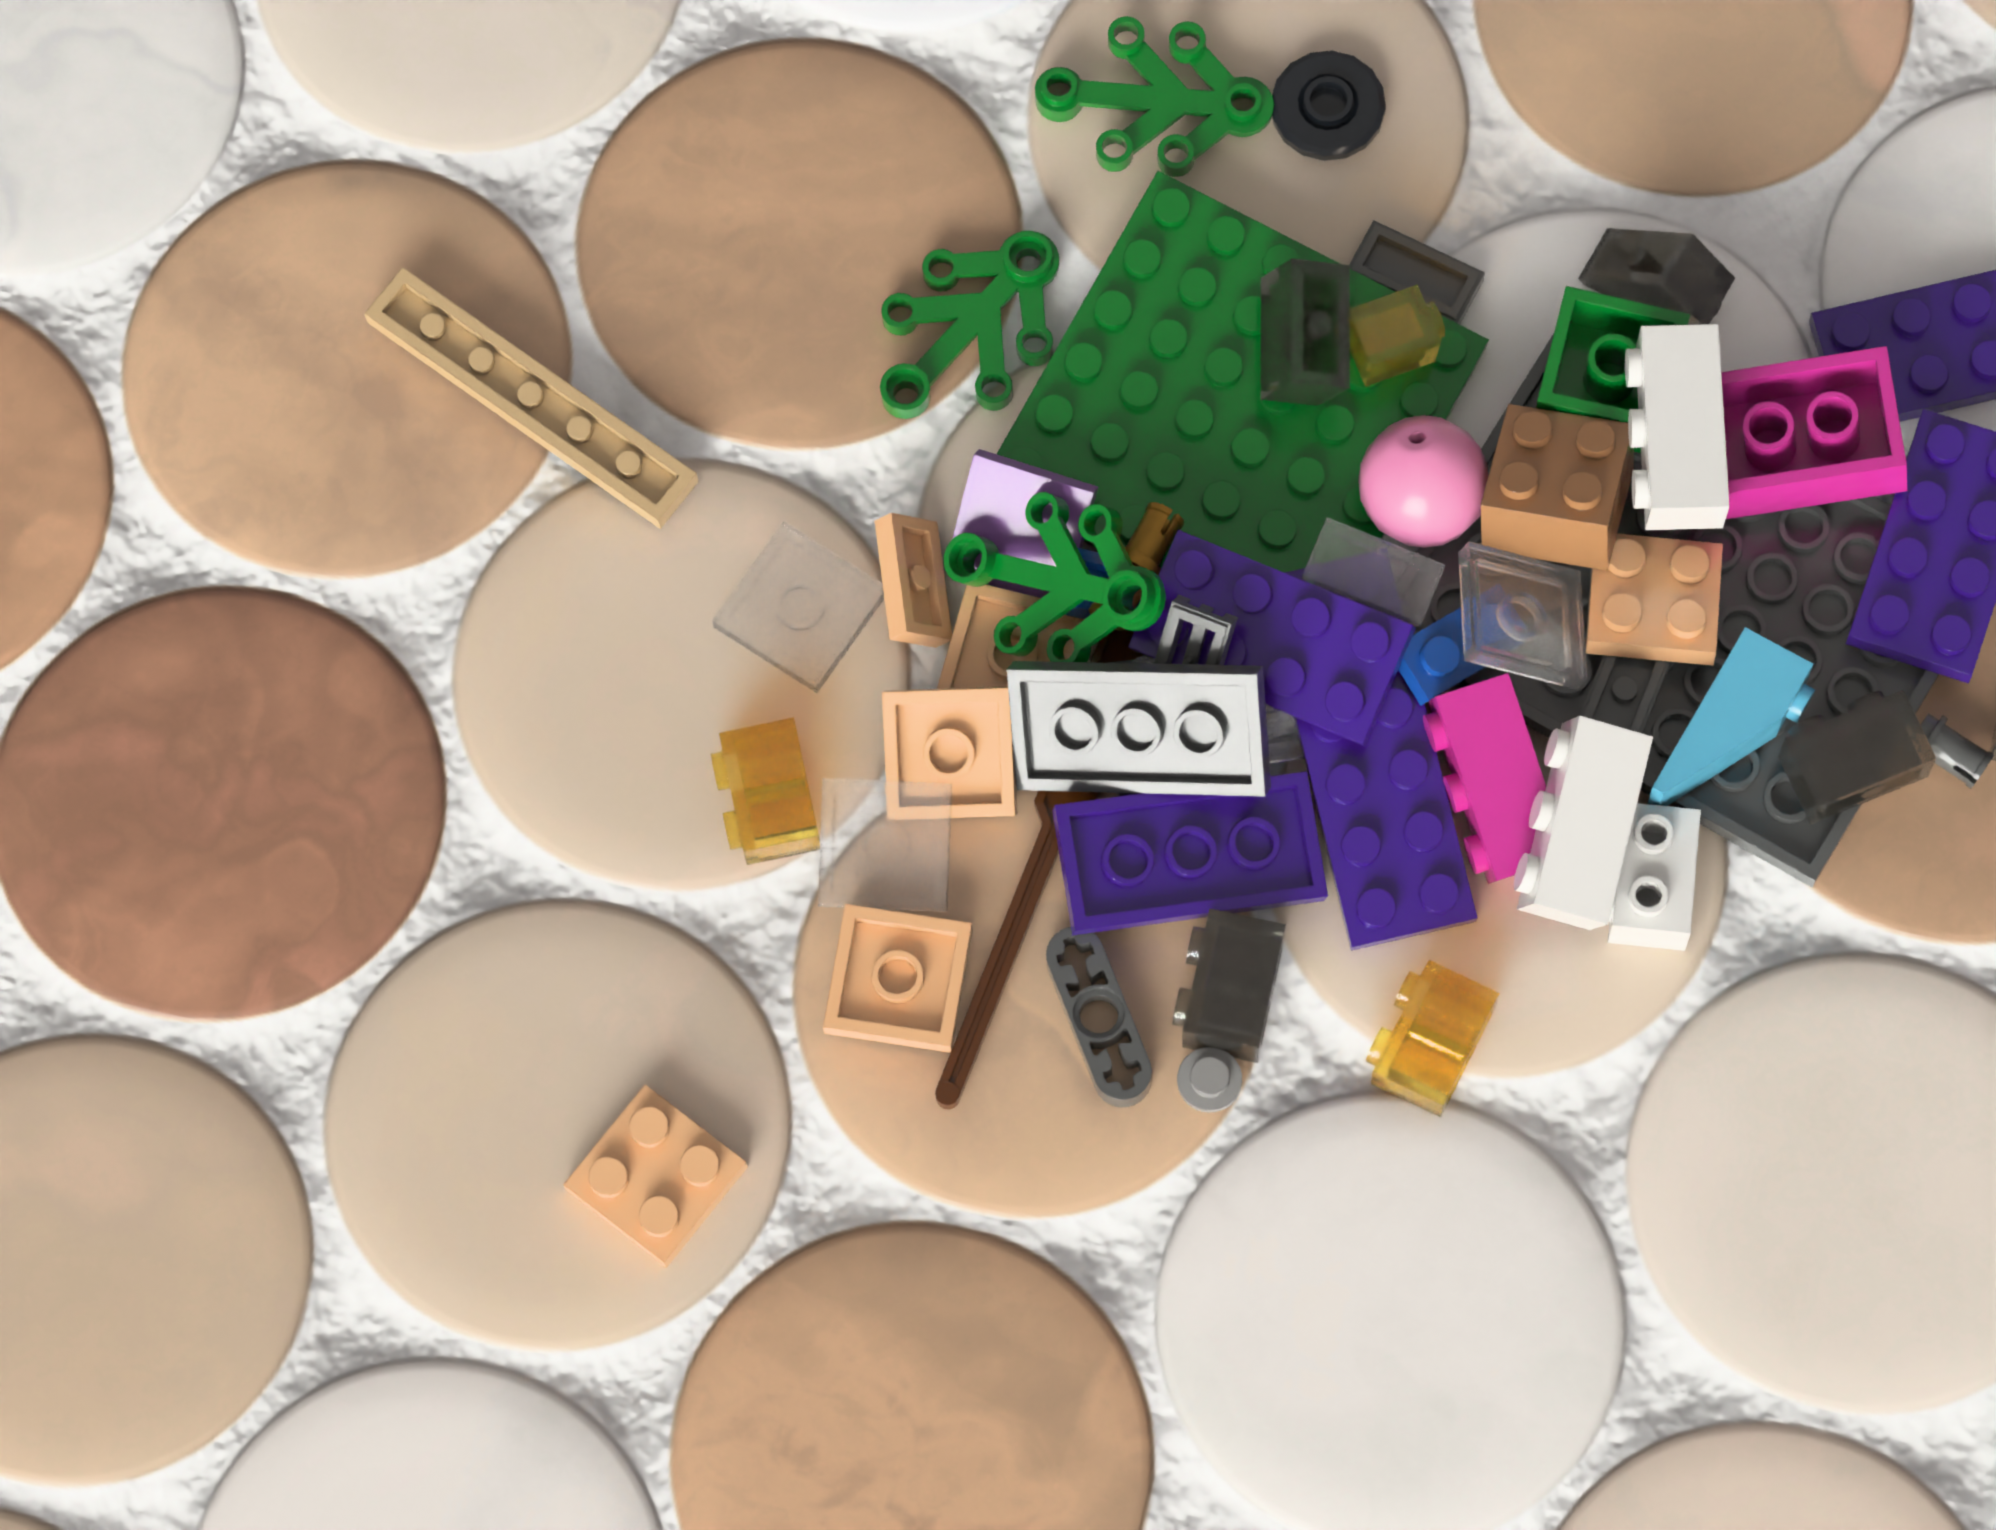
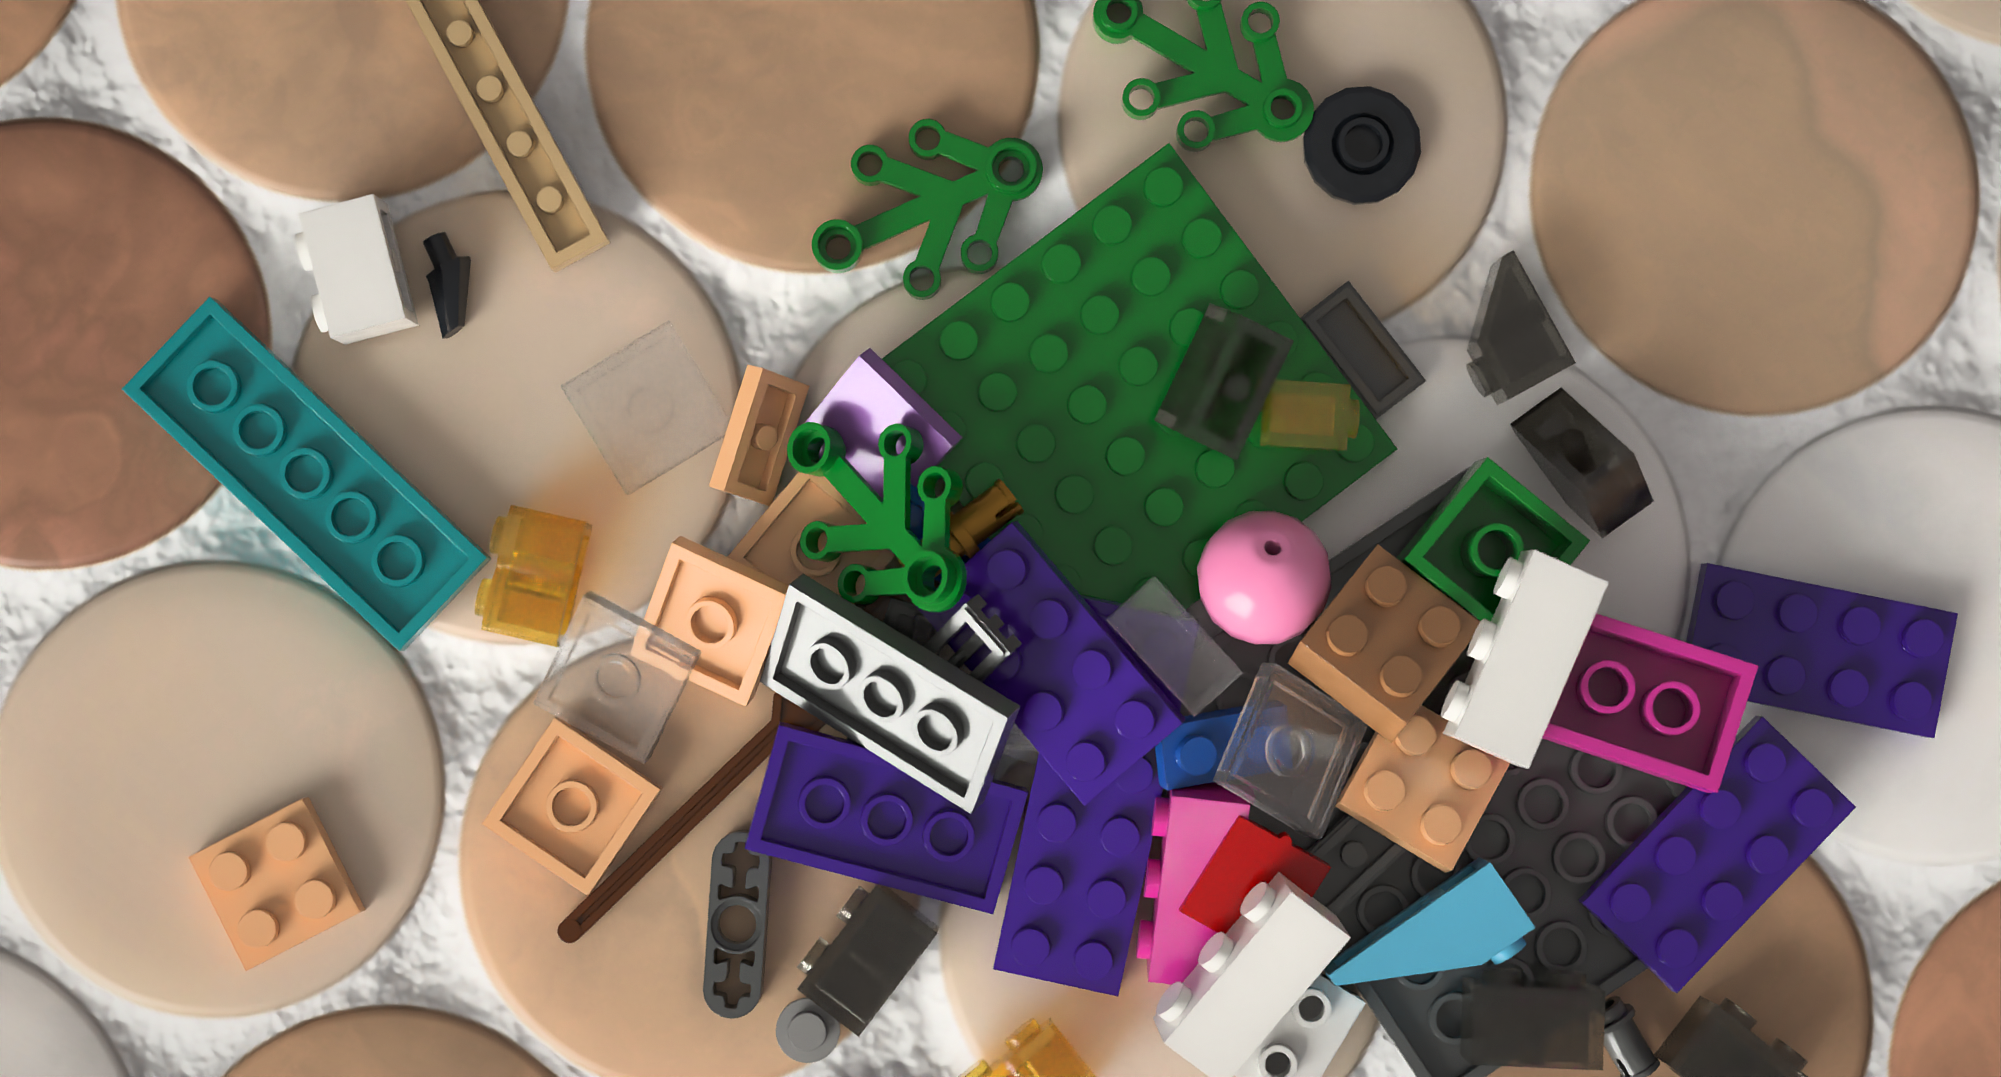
camera: 20 degrees right, 15 degrees up
none -> teal plate [122,297,492,651]
none -> white brick [295,194,419,345]
none -> black bar [423,232,471,339]
none -> red piece [1179,815,1331,934]
none -> clear smoke slope [1466,250,1576,405]

